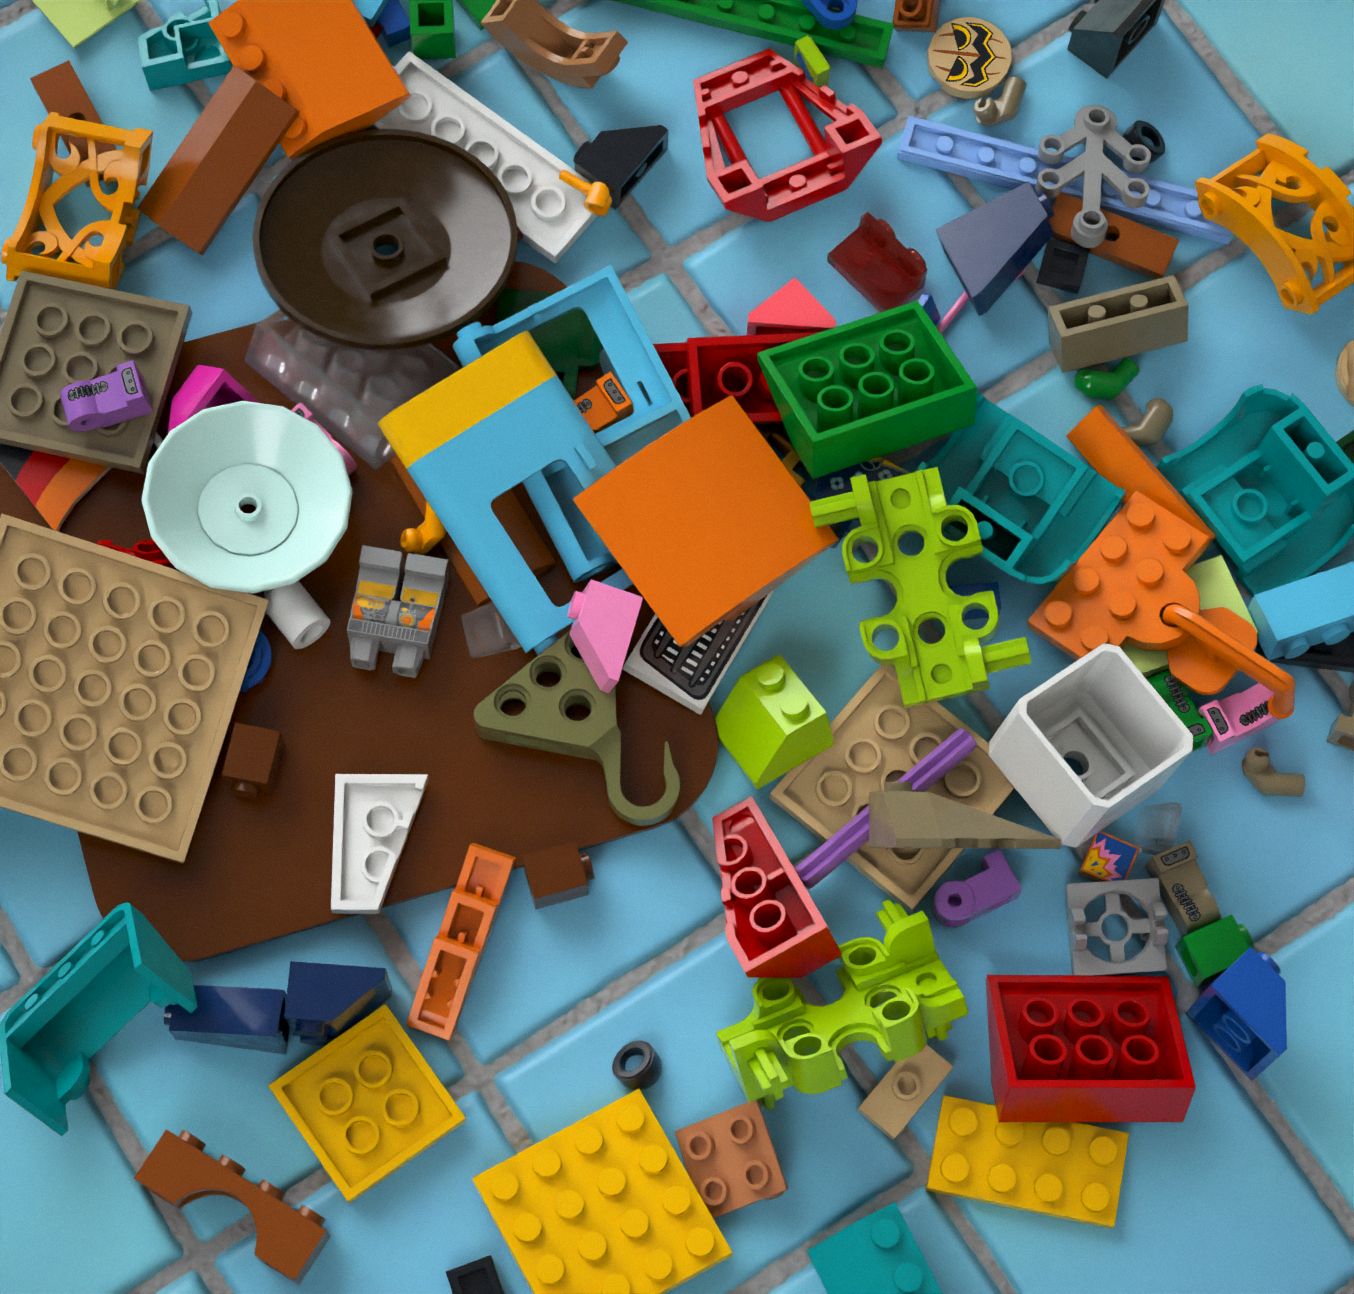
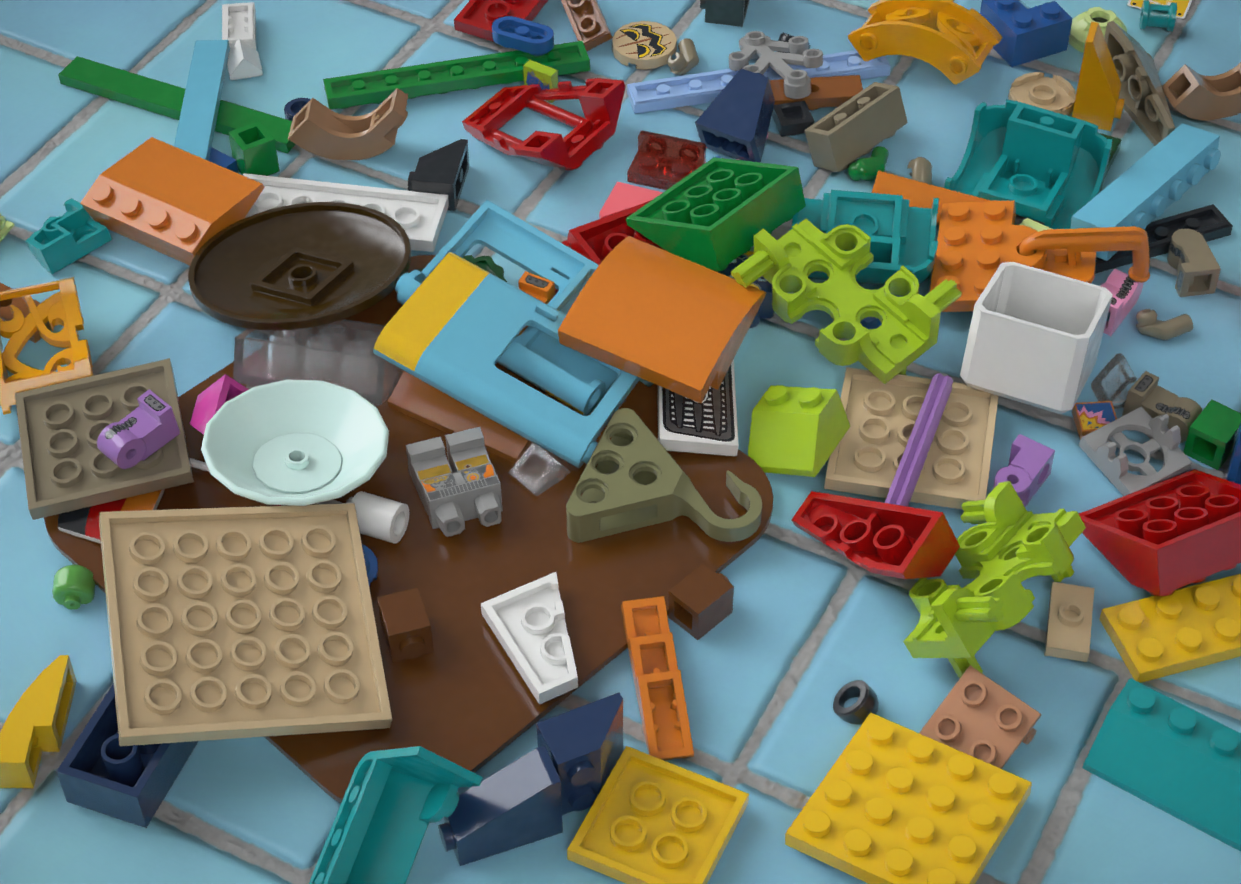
camera: 25 degrees left, 25 degrees down
dark orange slope [137,65,300,255] -> none
light orange arm [401,500,447,555] -> none
light orange hand [559,170,612,216] -> none
bright pink slope [567,579,643,693] -> none
dark tan wedge [869,782,1061,849] -> none

